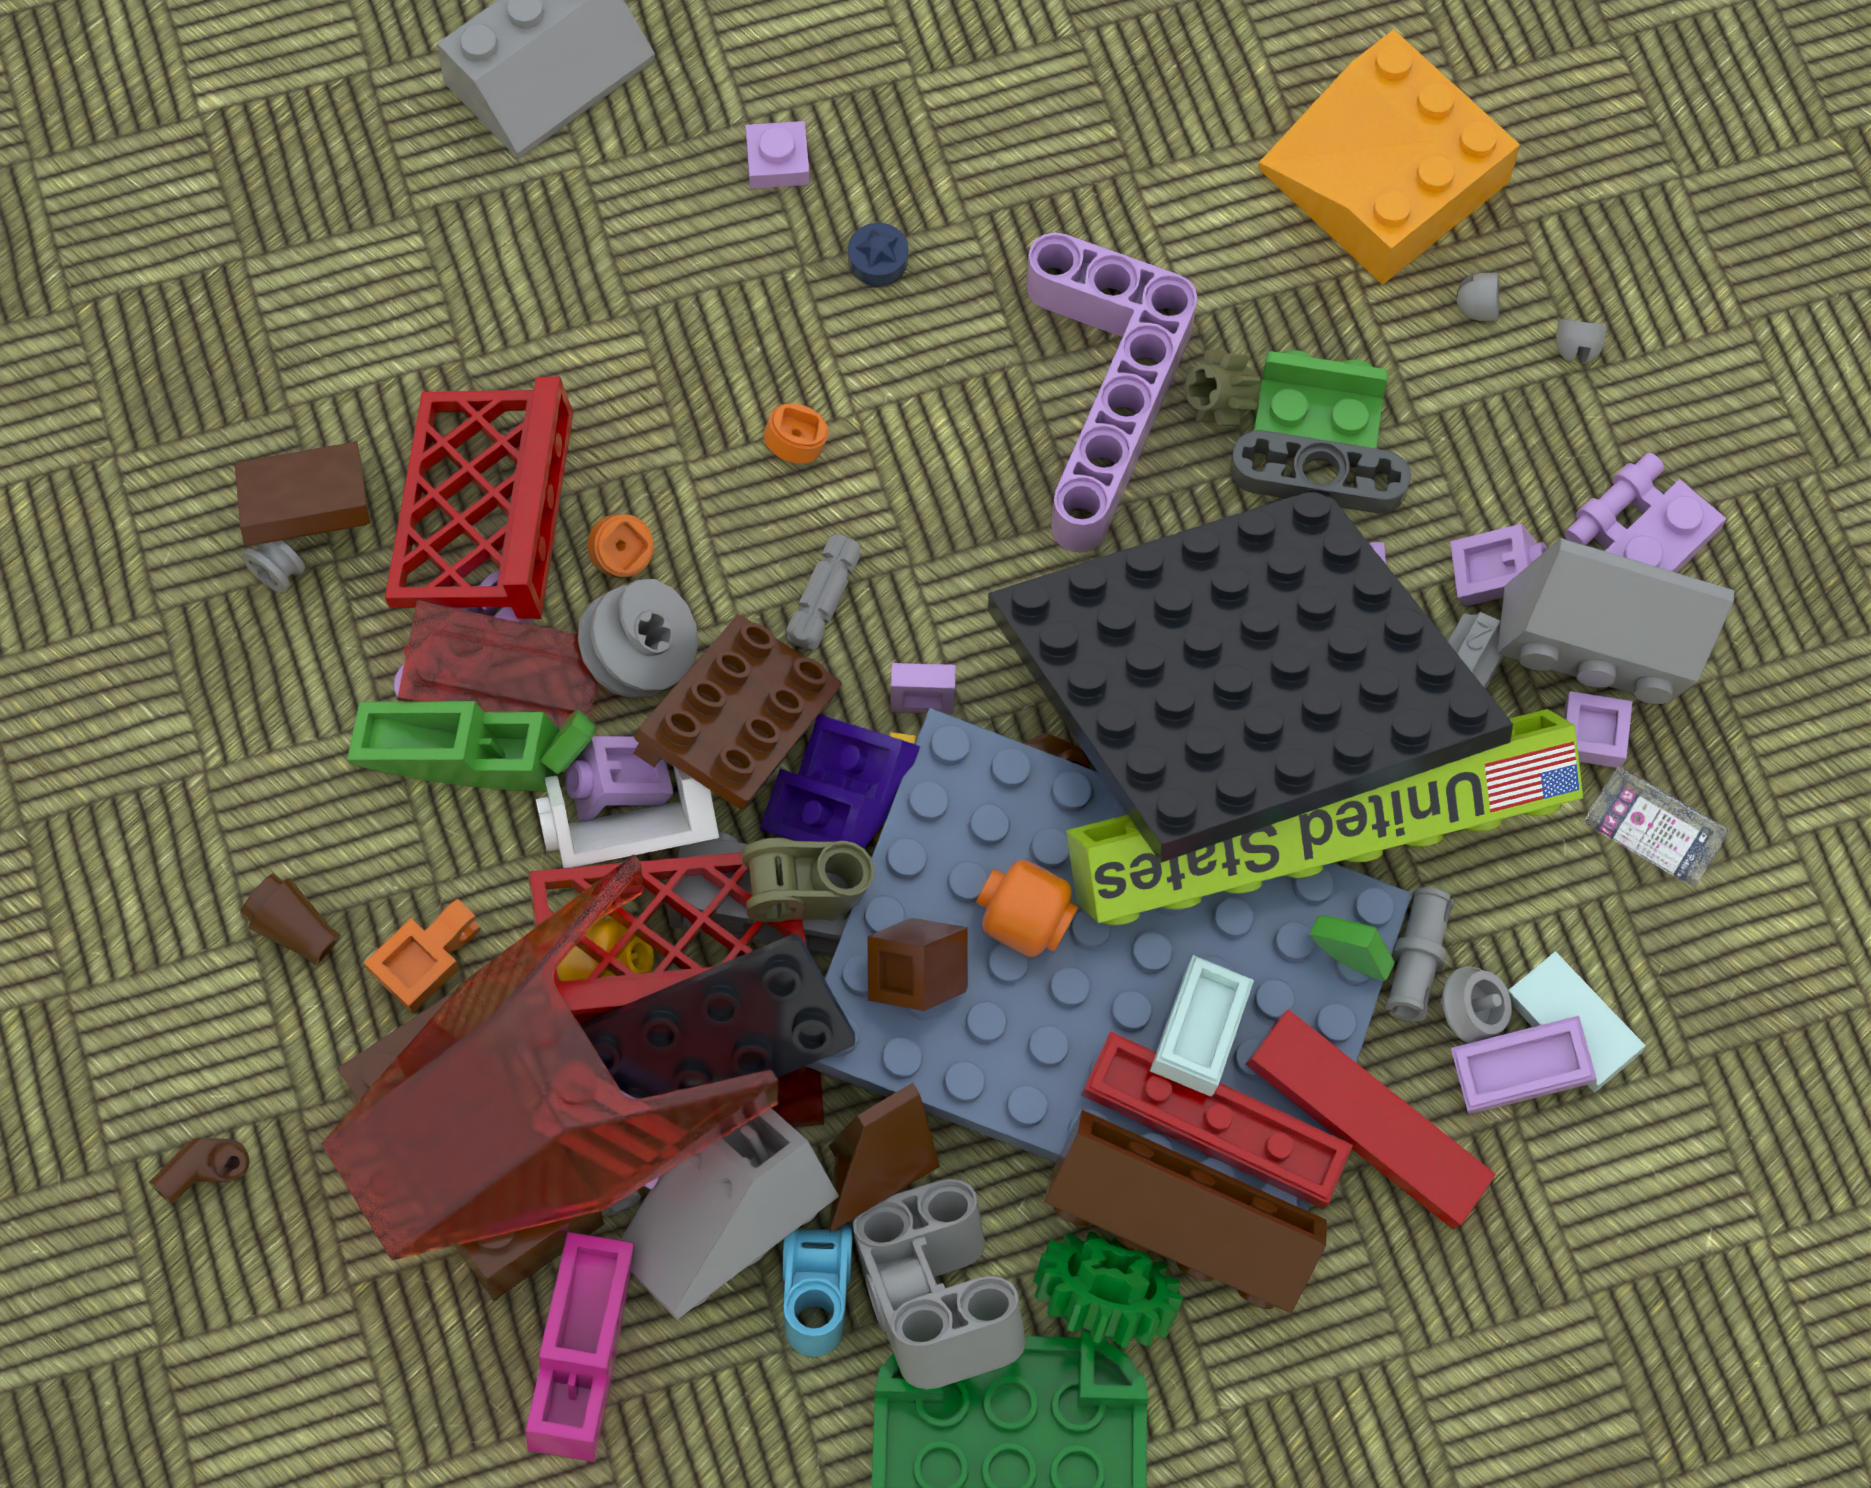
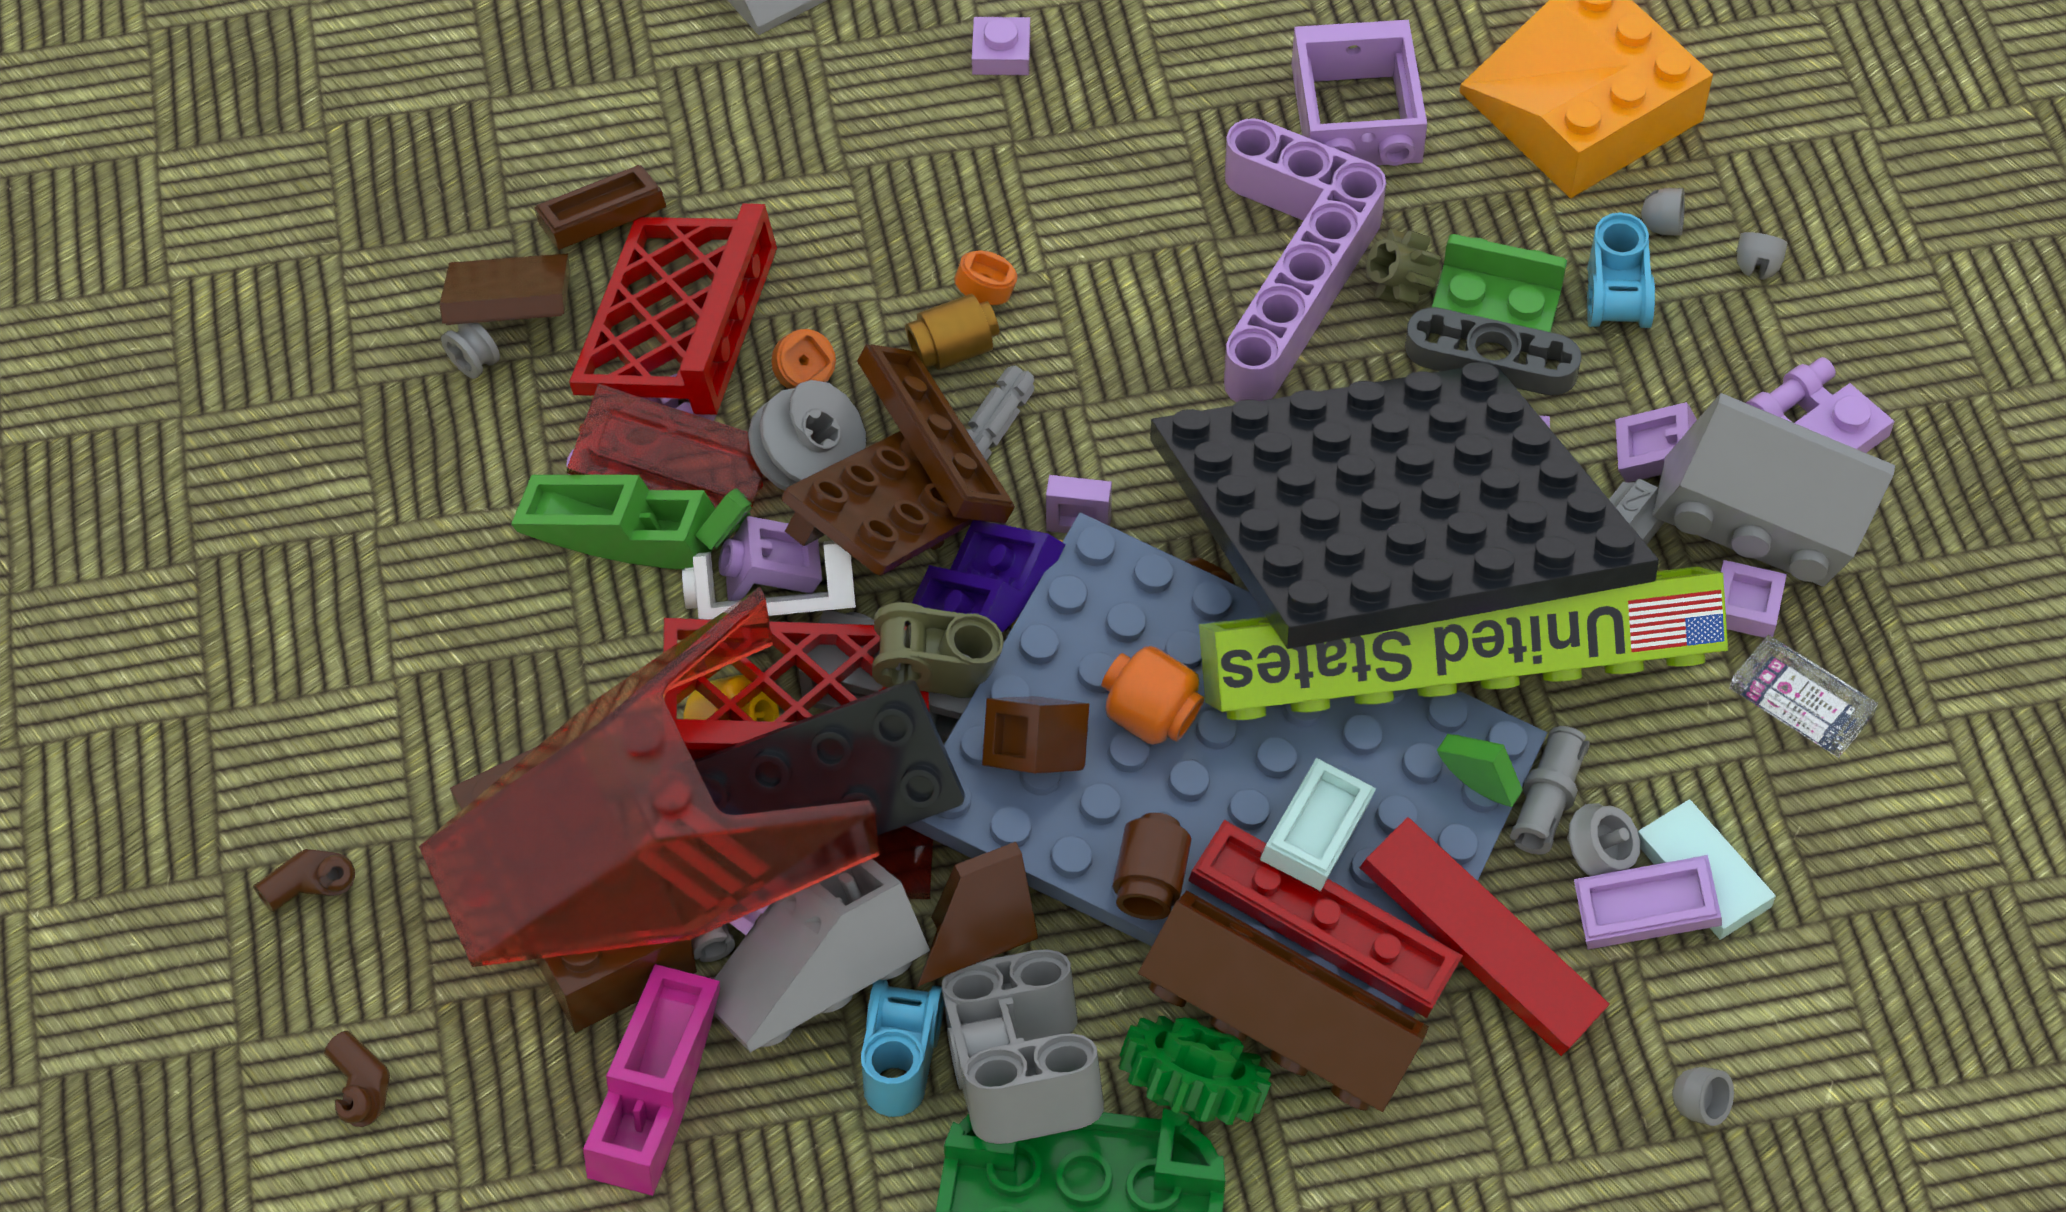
camera: 10 degrees right, 10 degrees down
reddish brown cone [240,873,341,966] -> none
orange plate [364,899,481,1014] -> none
dark blue tile [848,223,909,286] -> none
none -> reddish brown arm [324,1030,390,1127]
none -> reddish brown tile [534,165,666,250]
none -> reddish brown tile [857,344,1015,524]
none -> pearl gold brick [905,294,1000,370]
none -> reddish brown brick [1112,813,1192,920]
none -> lavender window [1291,20,1427,166]
none -> medium azure piece [1587,212,1655,328]
none -> light grey hinge [1672,1067,1734,1126]

